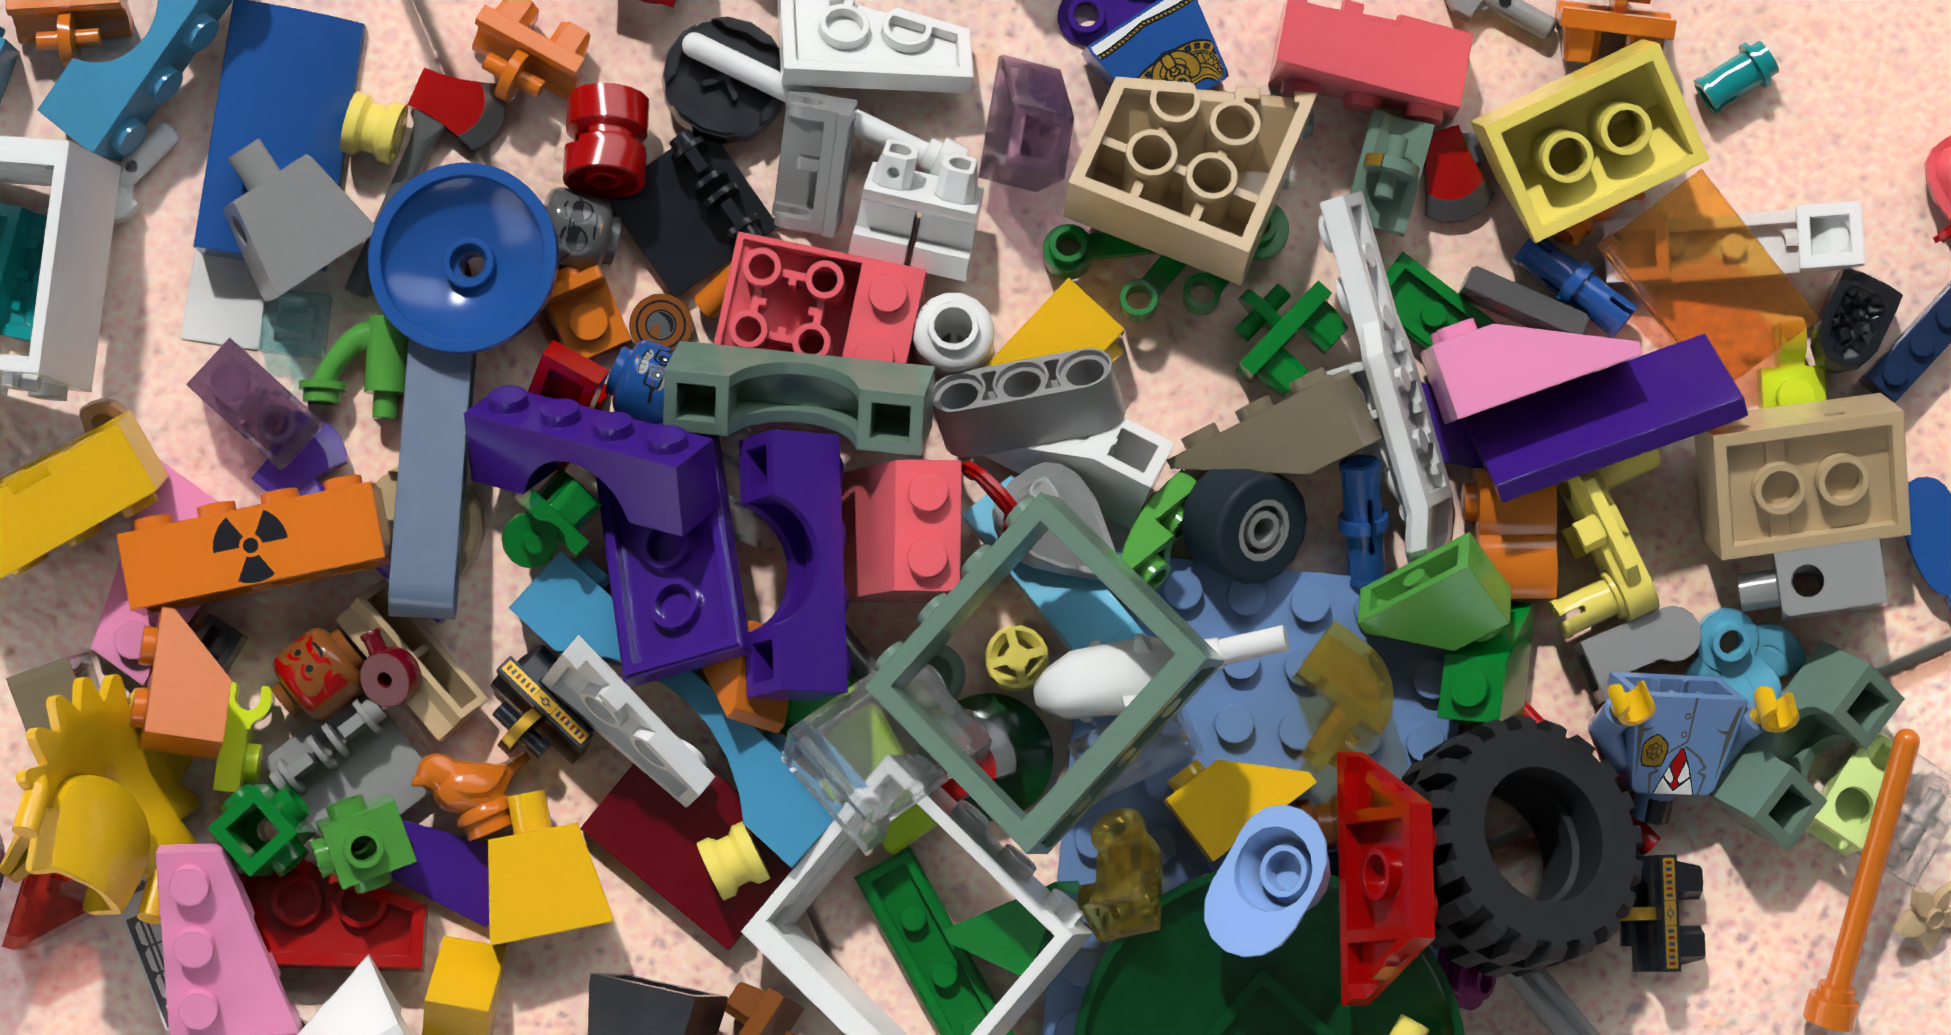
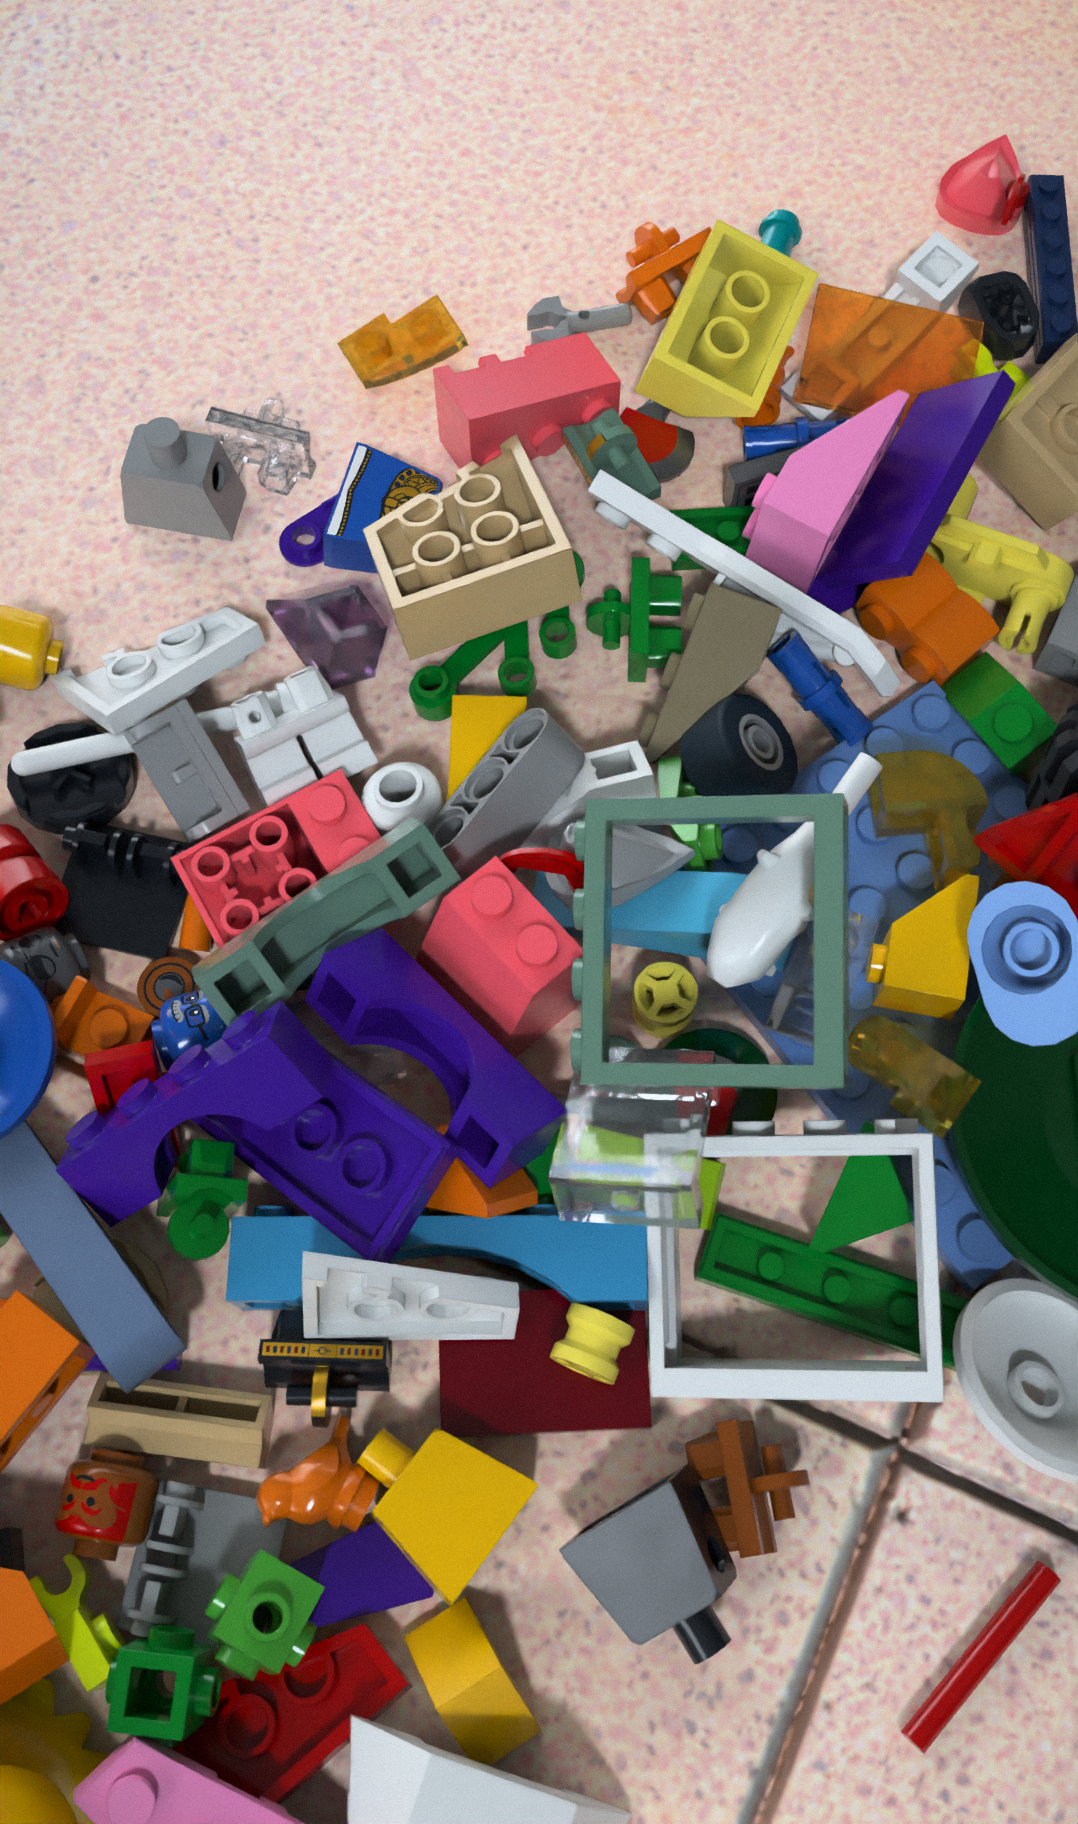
camera: 40 degrees left, 15 degrees down
dark red piece [360,628,421,707] -> none
bright green slope [1358,532,1511,651] -> none

